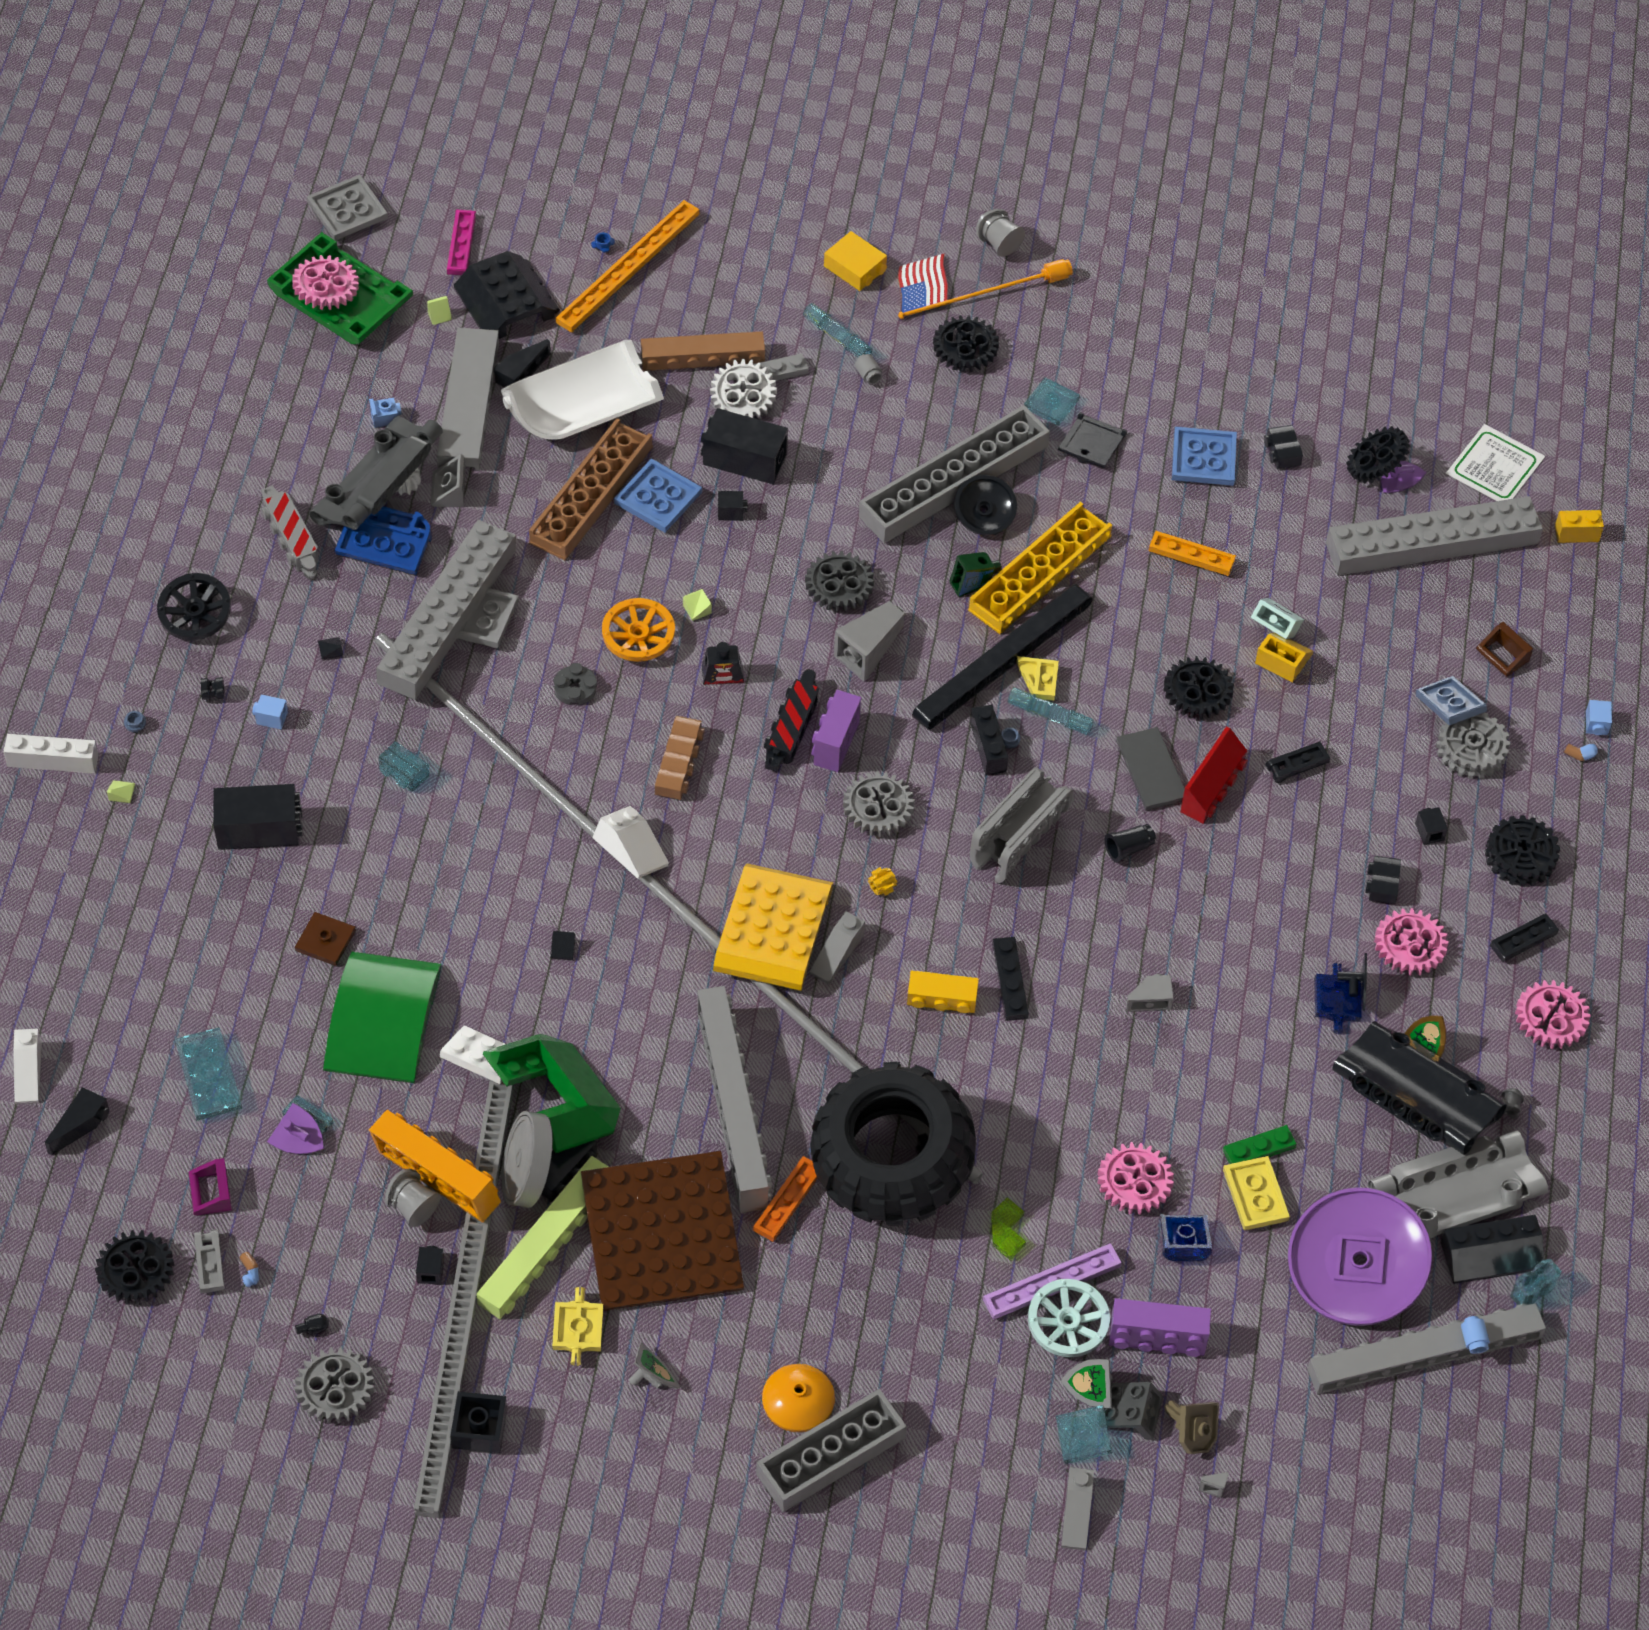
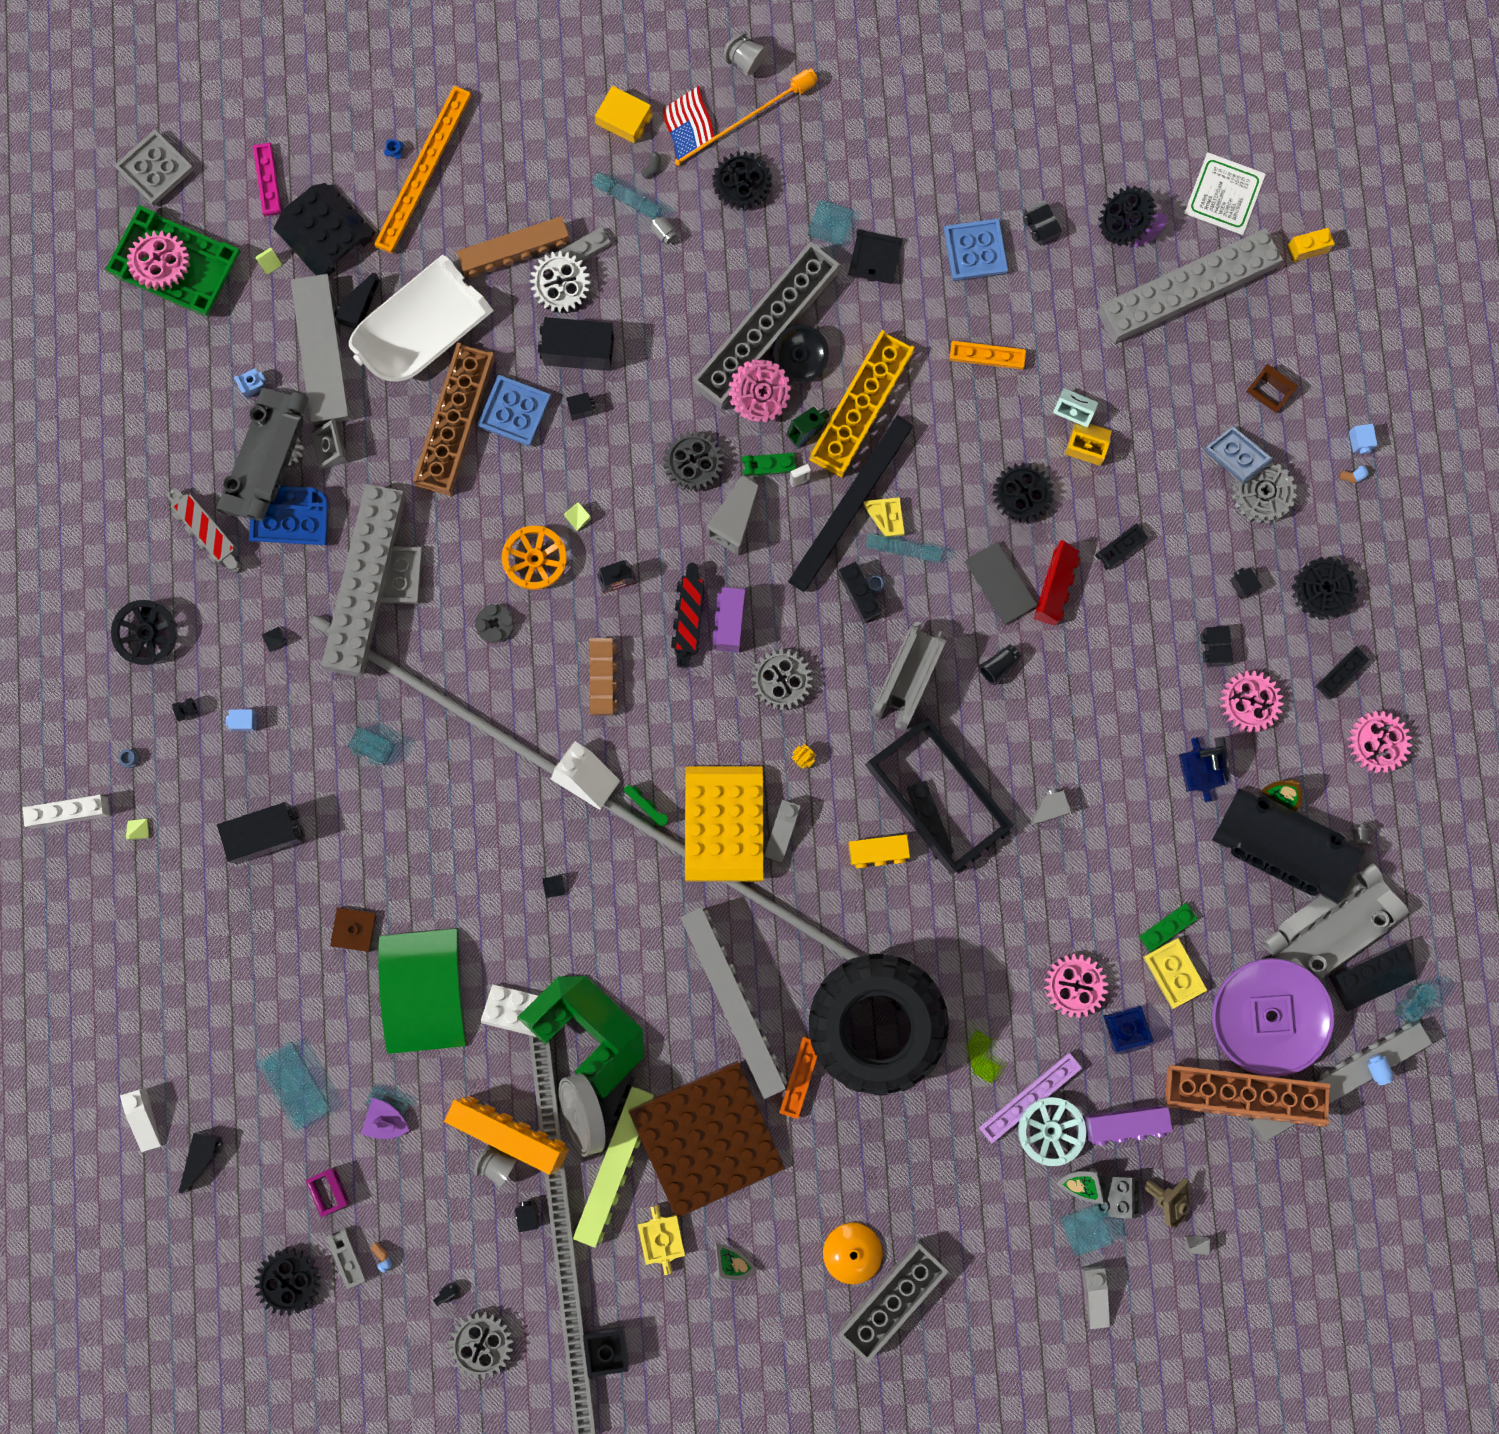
camera: 15 degrees left, 25 degrees up
none -> green plate [623,784,668,827]
none -> dark grey arm [641,152,662,179]
none -> bright pink piece [728,359,791,422]
none -> green plate [742,452,796,477]
none -> white tile [789,464,811,487]
none -> black door [865,717,1014,875]
none -> nougat tile [1165,1065,1330,1127]

